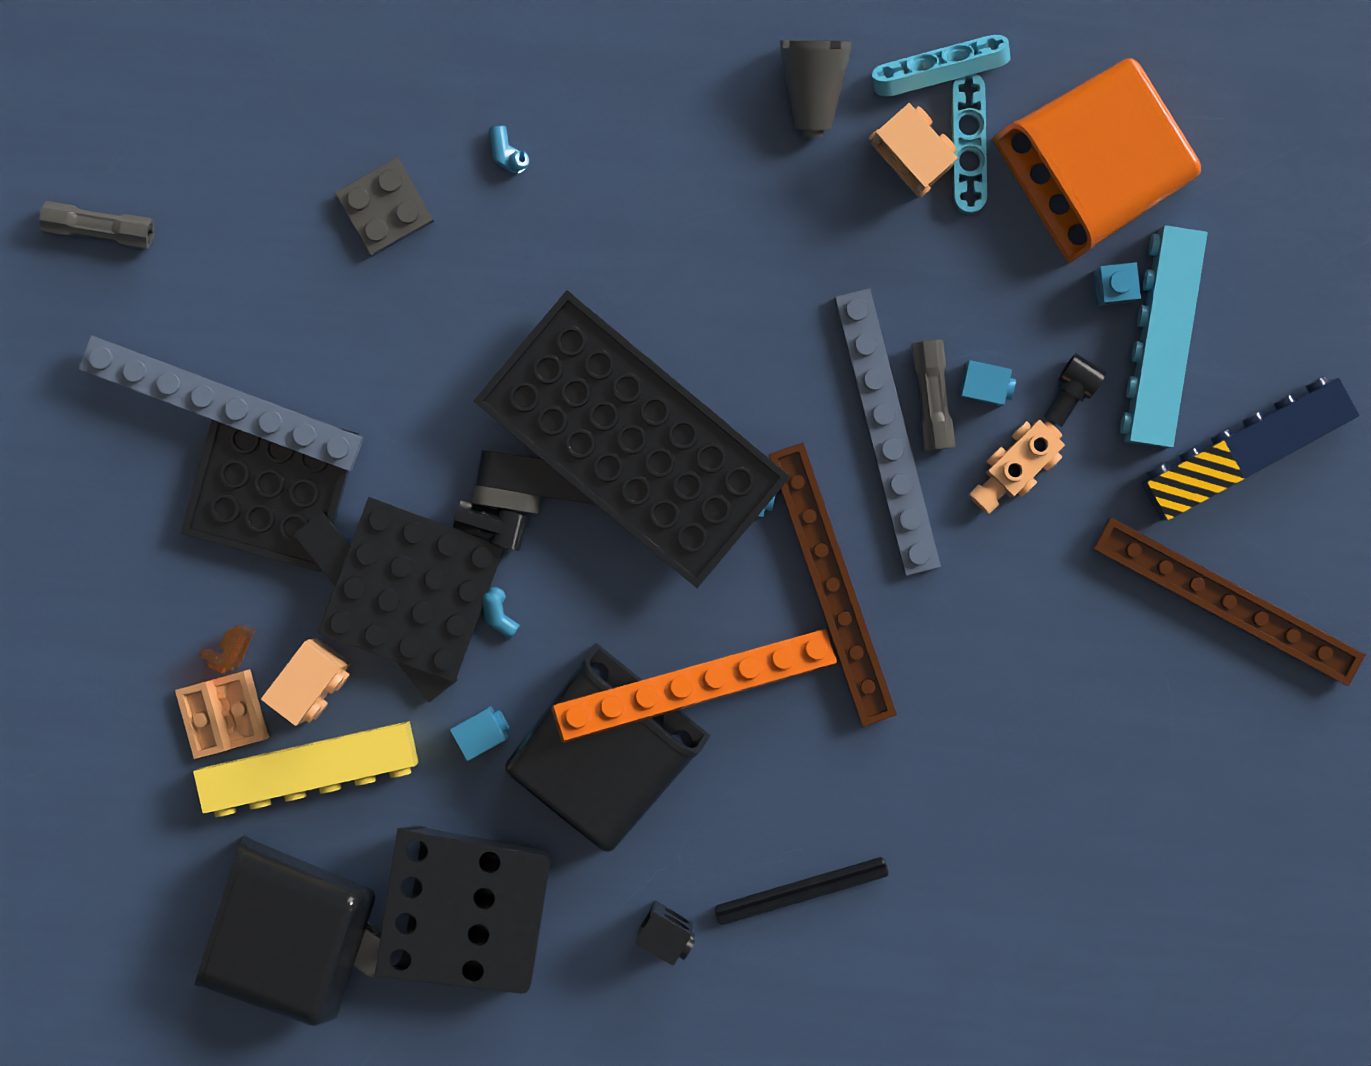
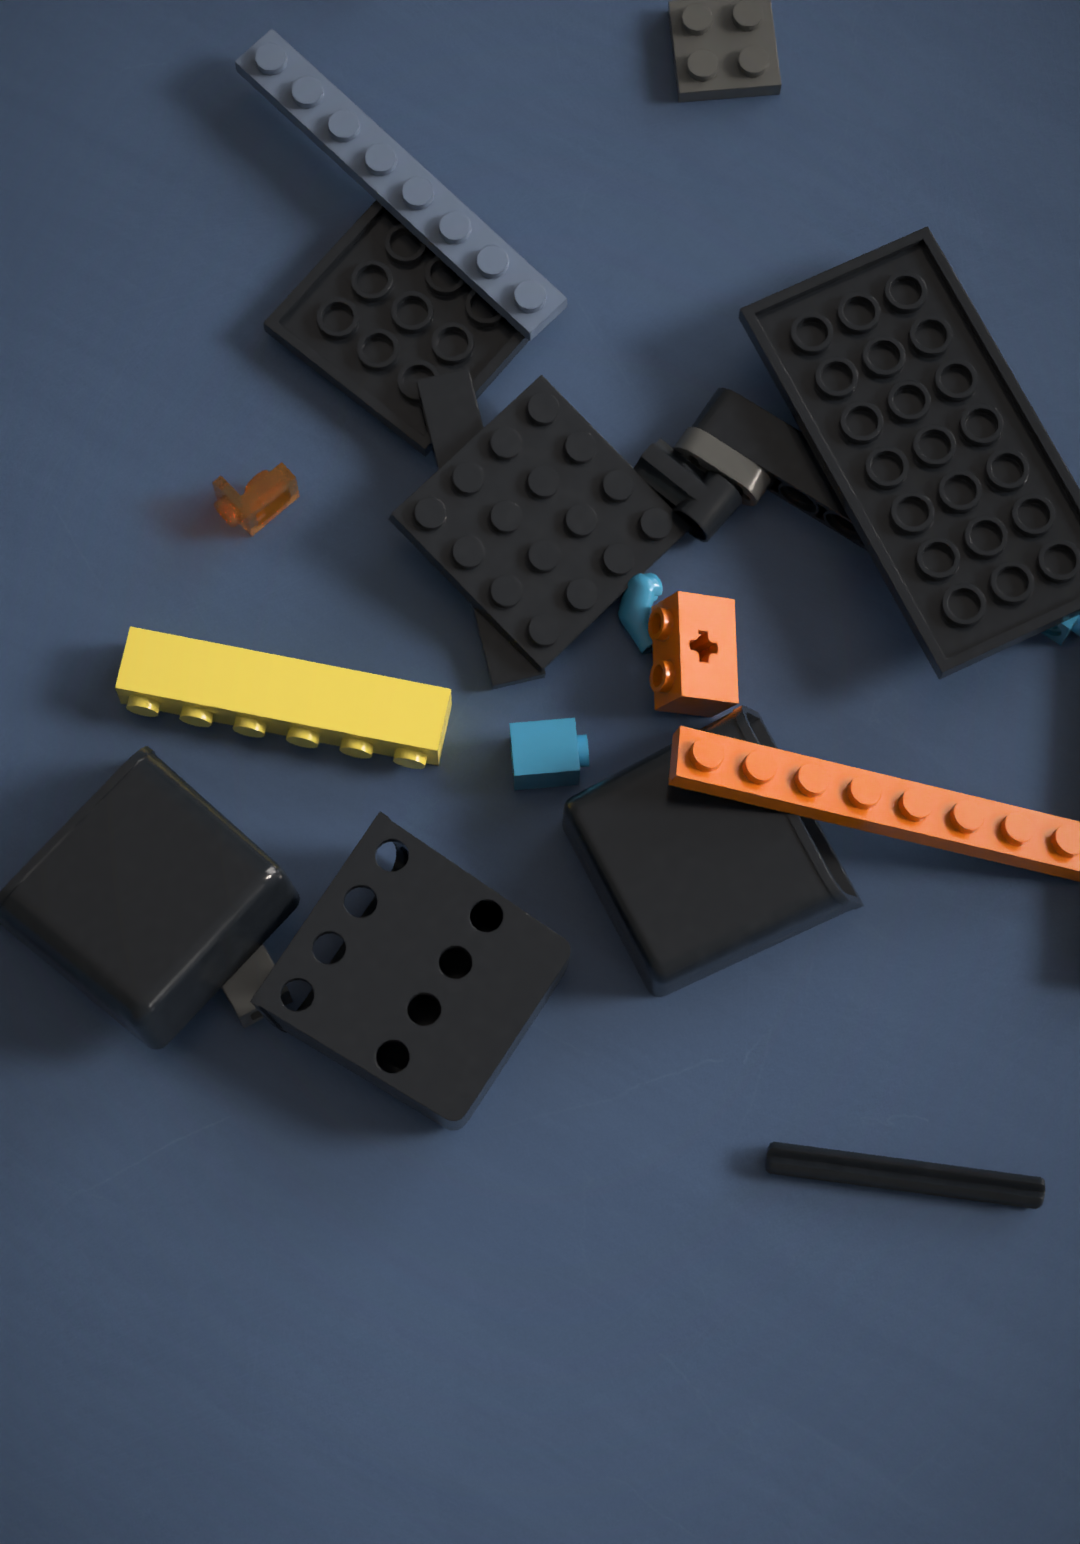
camera: 20 degrees right, 15 degrees down
light nougat slope [175,669,269,759] -> none
light nougat brick [261,637,351,726] -> none
dark azure arm [489,126,529,173] -> none
black brick [636,900,695,966] -> none
none -> brick [648,591,739,717]

